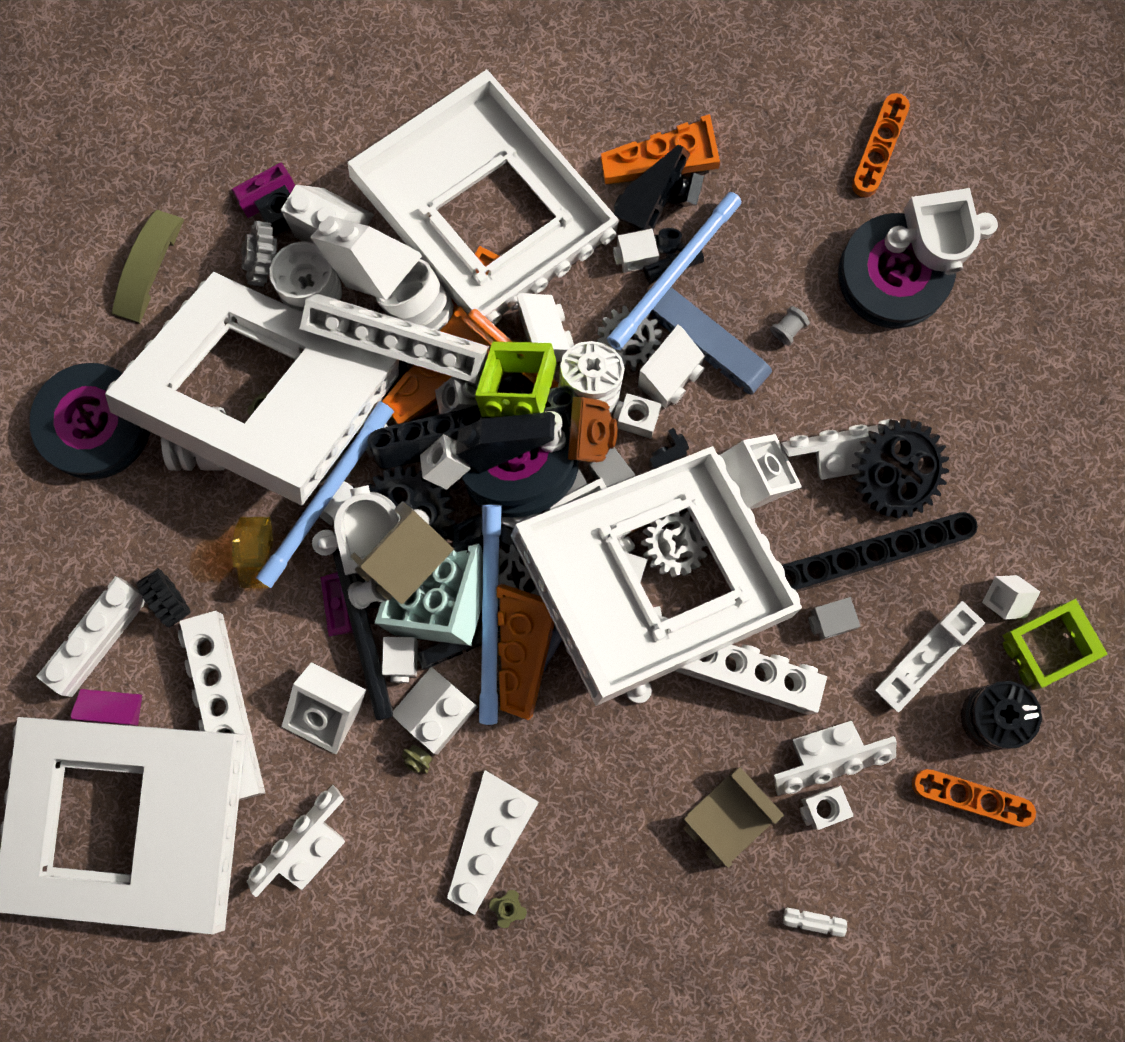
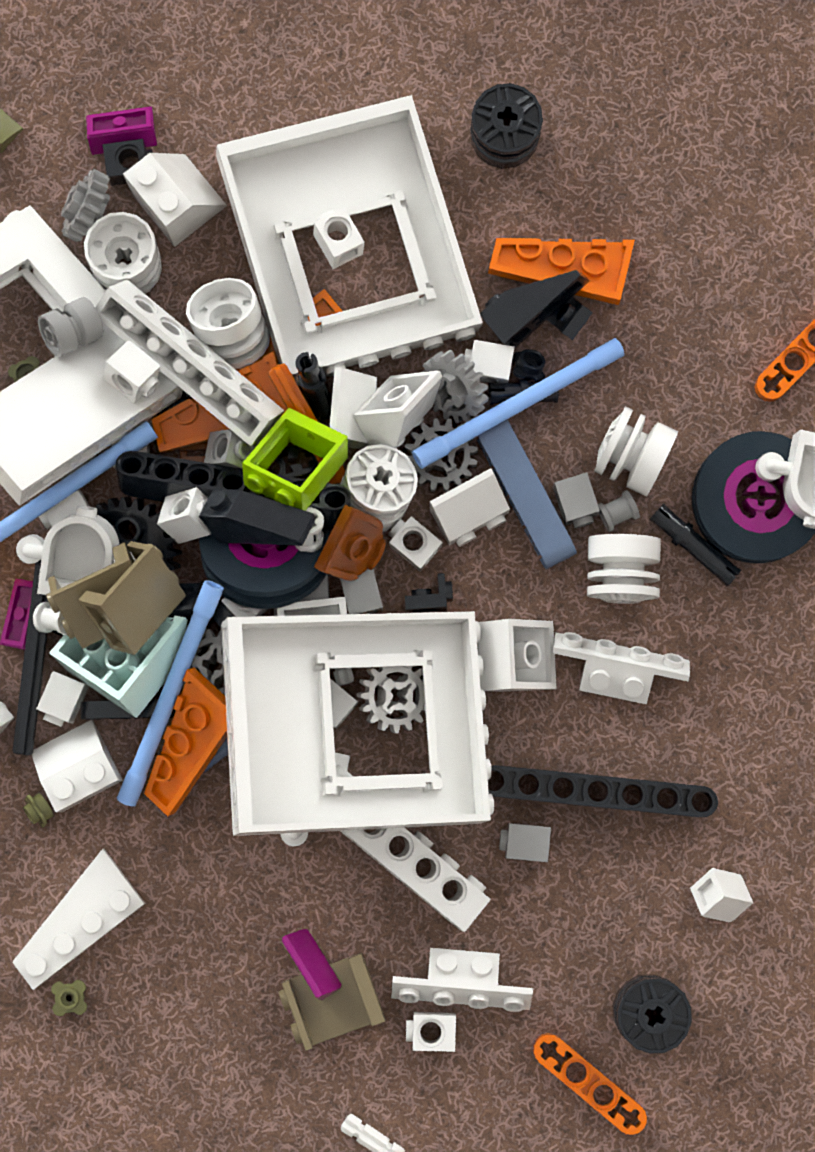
camera: 20 degrees right, 5 degrees up
white slope [310,215,422,300] -> none
black gear [852,418,949,518] -> none
white slope [875,601,985,712] -> none
lime window [1002,599,1108,690] -> none
none -> light grey wheel [38,297,104,358]
none -> dark tan panel [78,541,186,655]
none -> white brick [102,340,161,404]
none -> magenta slope [281,929,342,1001]
none -> black pin [295,352,332,420]
none -> white brick [313,208,365,269]
none -> white slope [353,370,442,448]
none -> light grey gear [422,350,489,423]
none -> black wheel [470,83,543,169]
none -> light grey brick [553,472,600,528]
none -> white wheel [587,534,661,604]
none -> white wheel [594,406,678,497]
none -> black pin [649,503,741,587]

